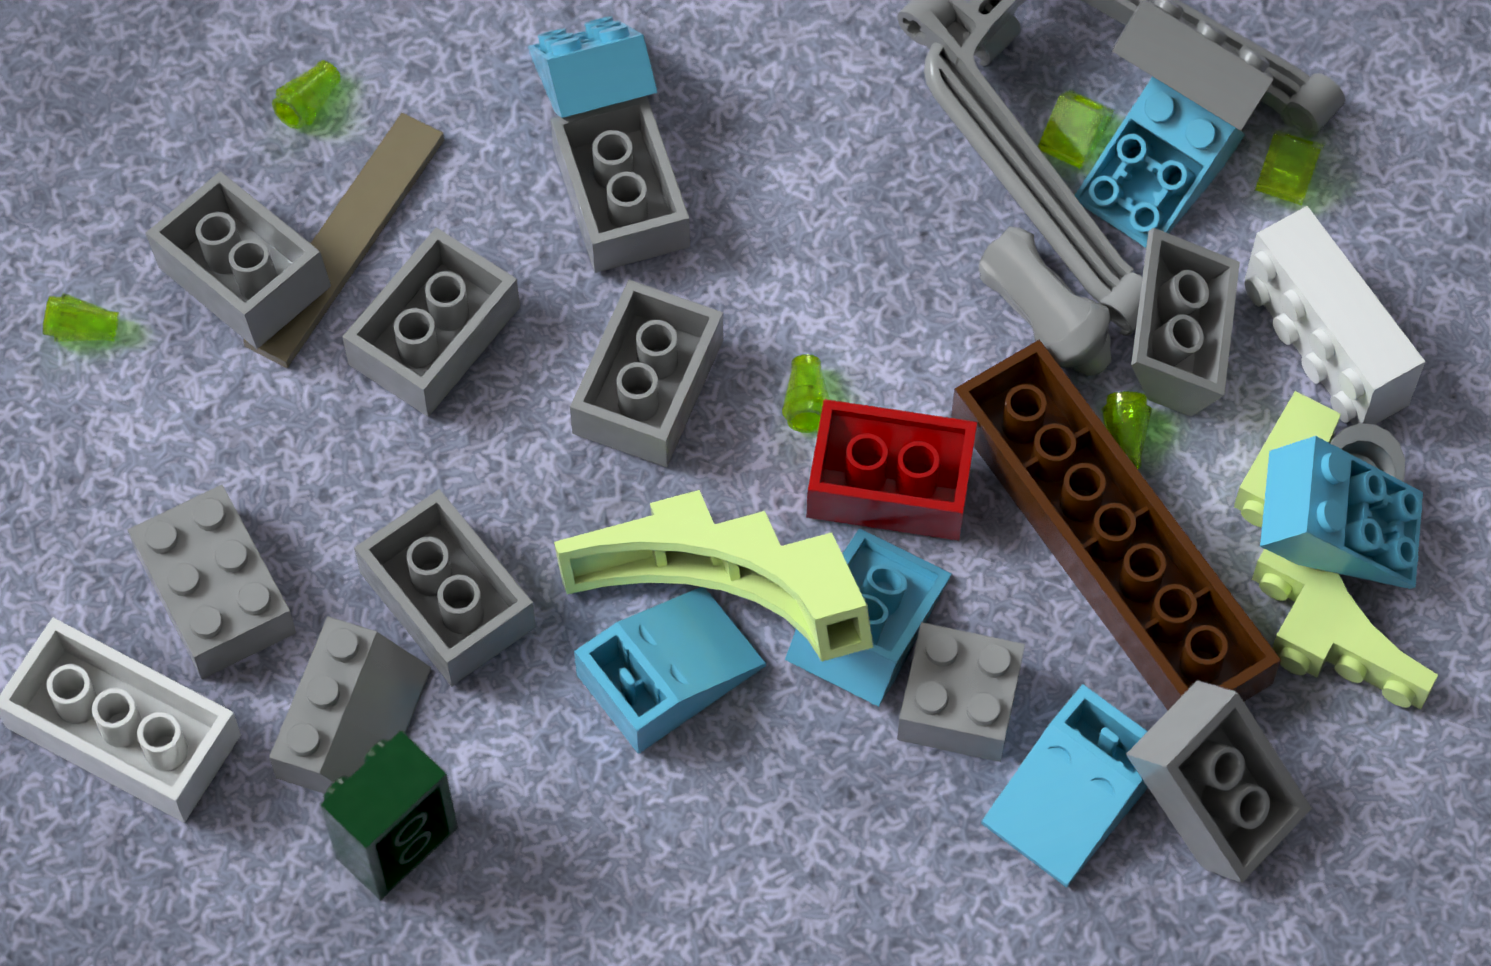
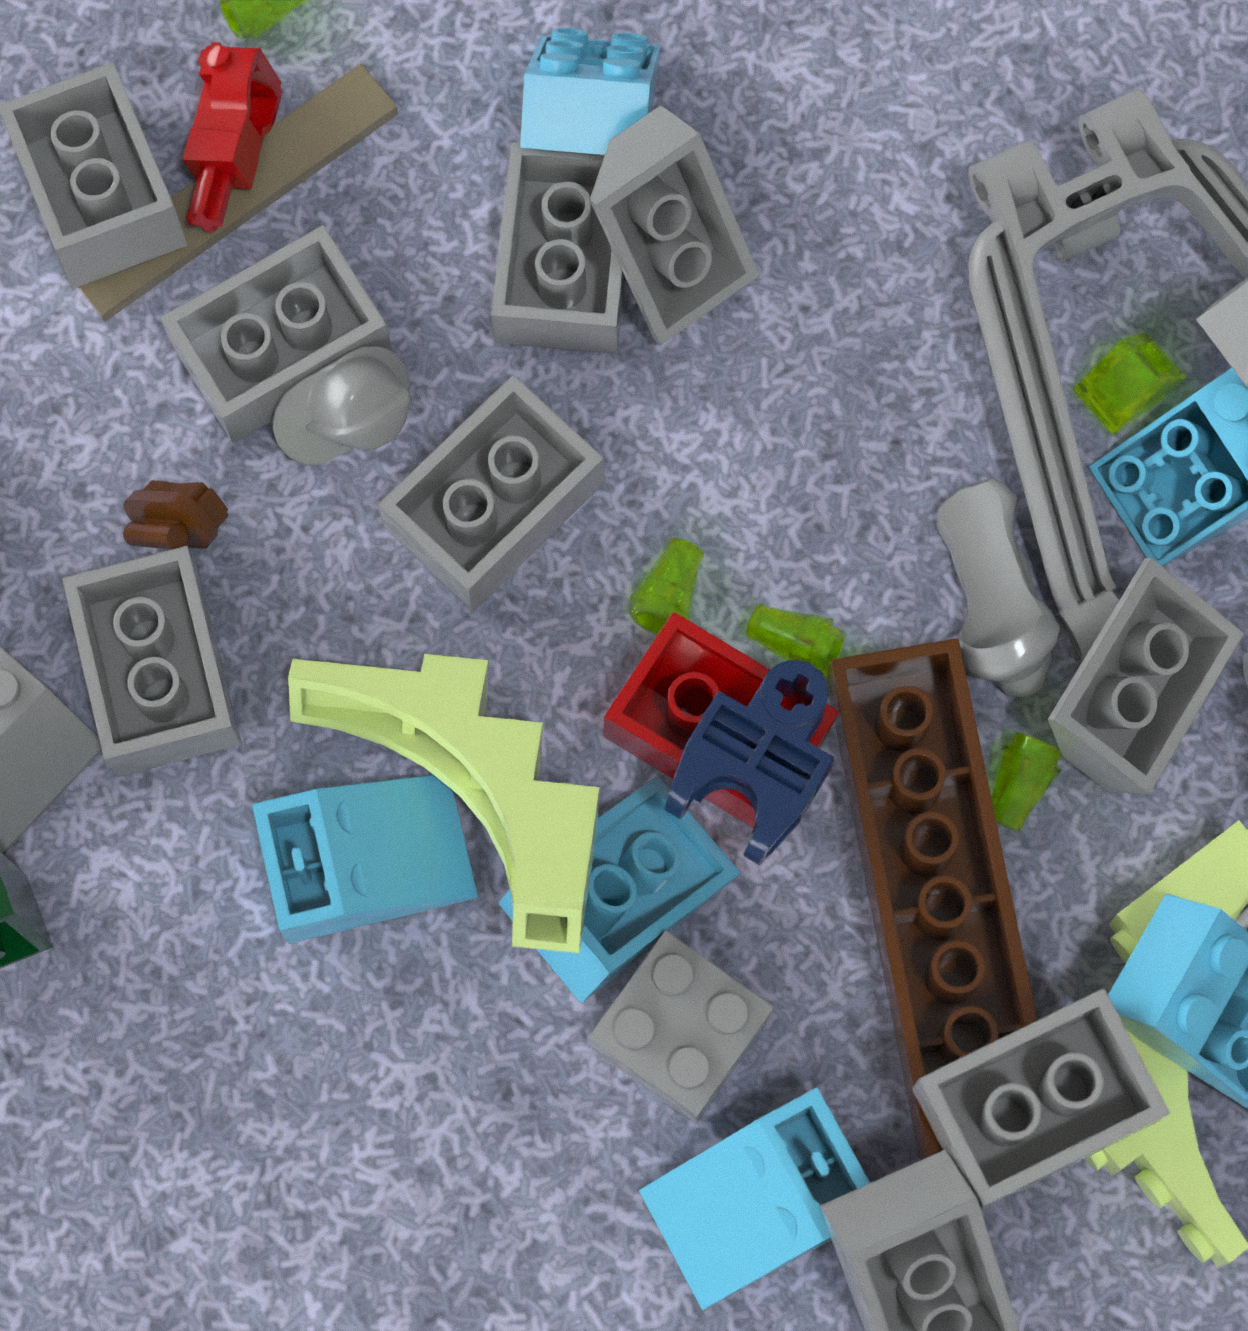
camera: 25 degrees right, 10 degrees up
none -> reddish brown piece [123,480,228,549]
none -> red piece [182,42,283,232]
none -> light grey piece [272,346,412,465]
none -> light grey slope [590,105,760,345]
none -> dark blue piece [664,660,834,865]
none -> clear neon green cone [746,603,845,677]
none -> light grey brick [912,988,1170,1210]

